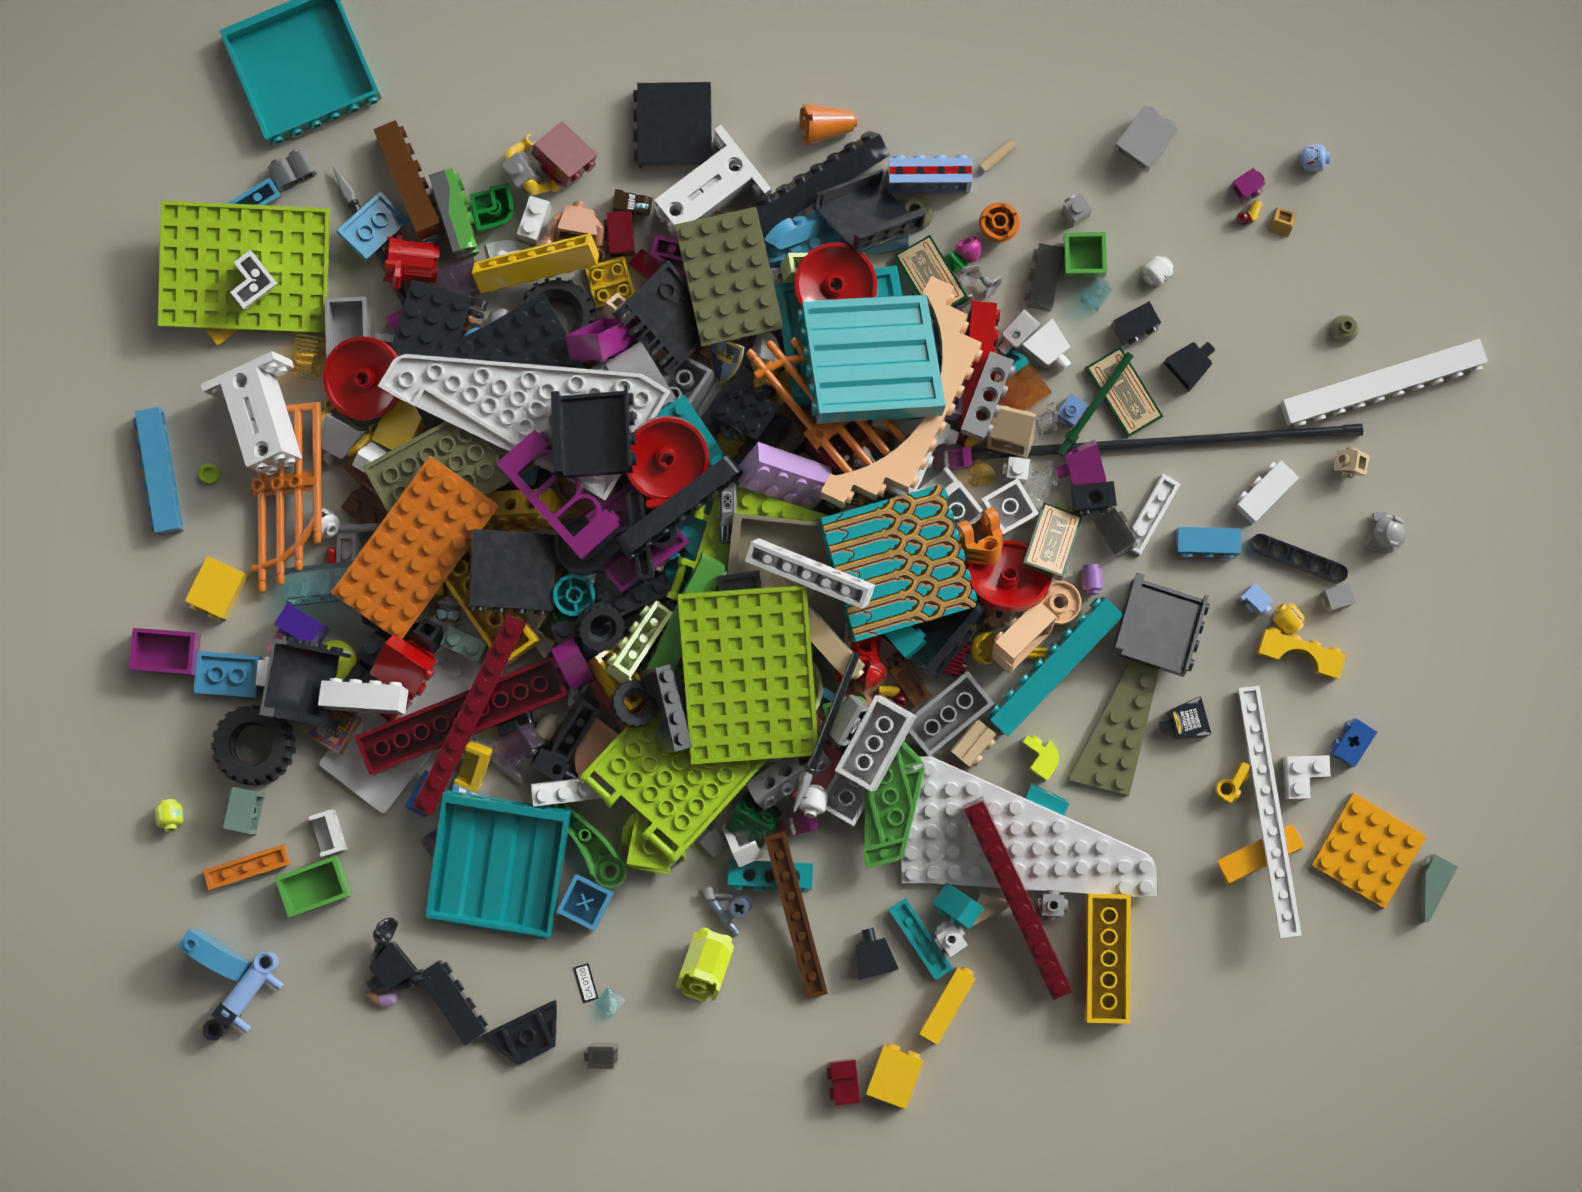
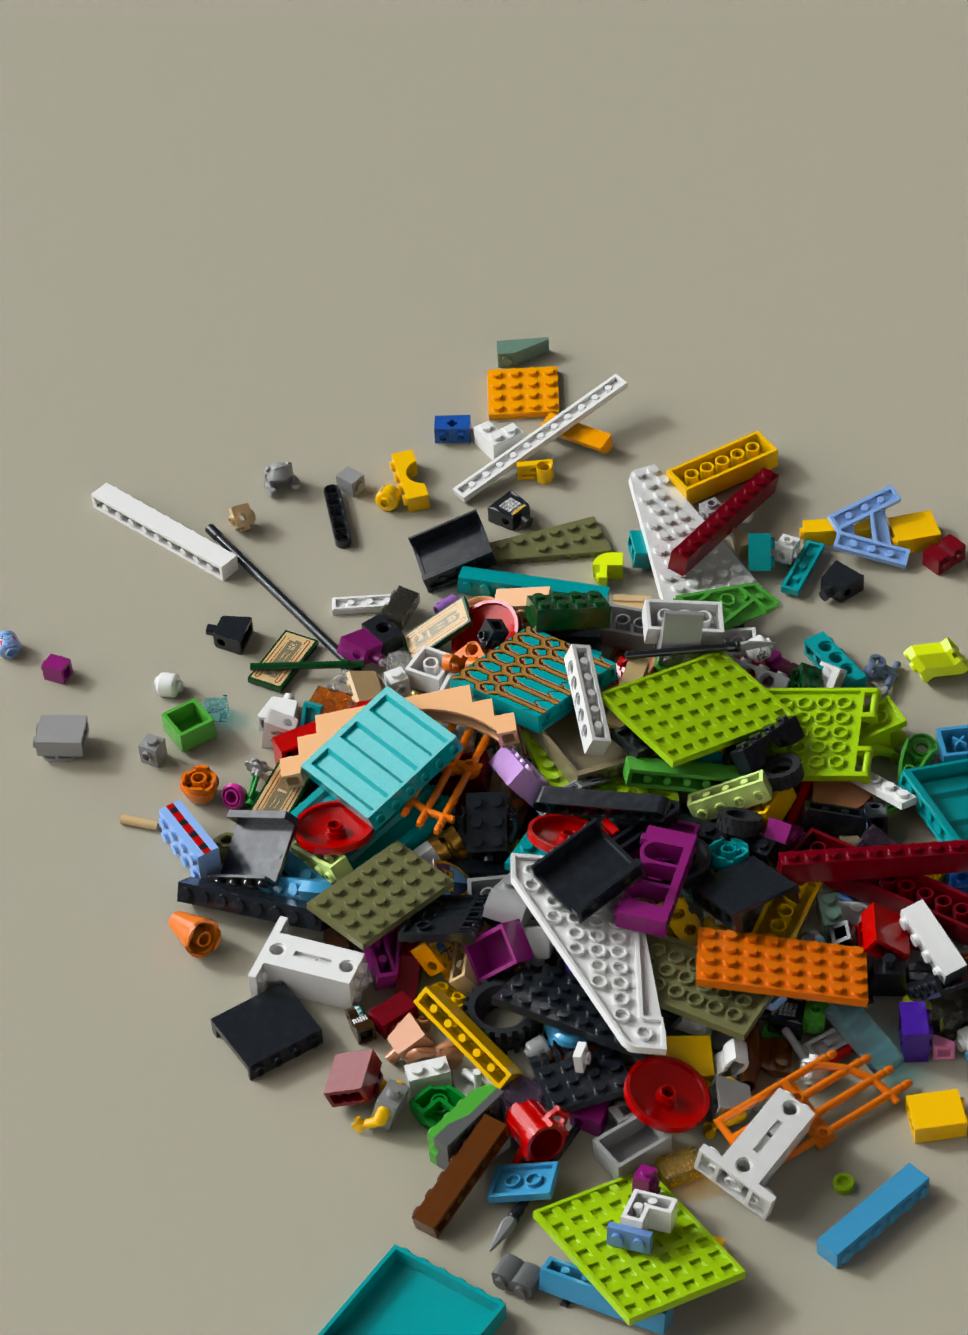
camera: 120 degrees left, 40 degrees down
reddish brown plate [764,831,828,999] -> none
light grey brick [960,351,1015,441] -> none
clear smoke brick [1024,243,1064,312] -> none
medium blue brick [1055,393,1088,428] -> none
black brick [1111,301,1162,346] -> none
dark azure brick [1175,527,1241,559] -> none
white brick [1235,460,1299,524] -> none
arm [1236,200,1262,225] -> none
light blue brick [1237,583,1273,616] -> none
pearl gold slope [1269,207,1296,237] -> none
olive cone [1330,315,1359,343] -> none
none -> black brick [477,619,509,649]
none -> dark green brick [525,590,611,632]
none -> white plate [572,1041,591,1073]
none -> medium blue plate [606,1221,653,1255]
none -> magenta brick [632,1164,661,1194]
none -> light blue plate [827,484,910,569]

